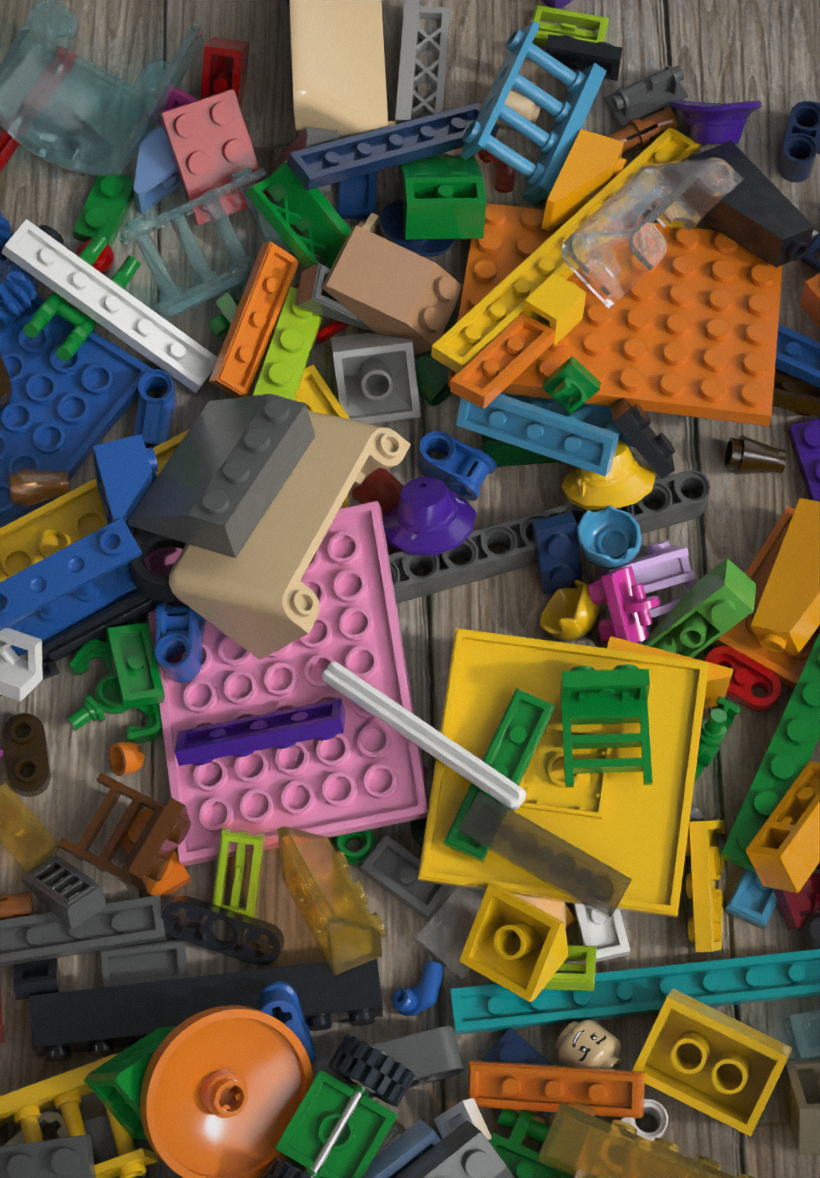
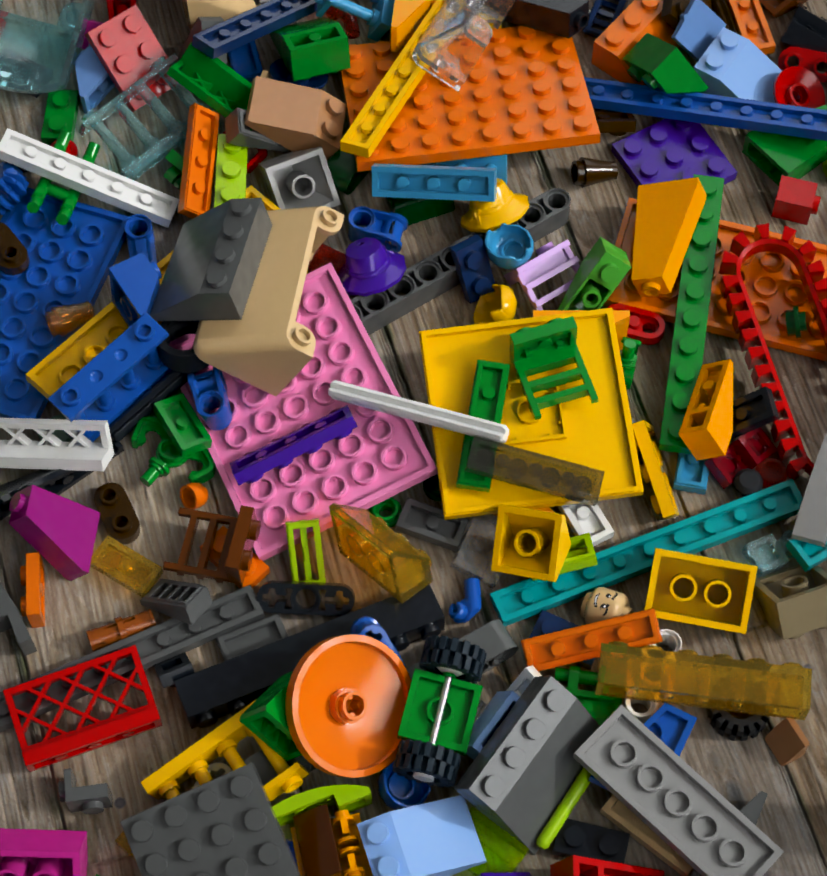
camera: 15 degrees left, 5 degrees down
orange plate [450,313,555,409] -> none
yellow brick [523,273,586,346] -> none
green tile [542,356,601,414] -> none
dark pink hips [588,566,660,643] -> none
black plate [610,397,675,479] -> none

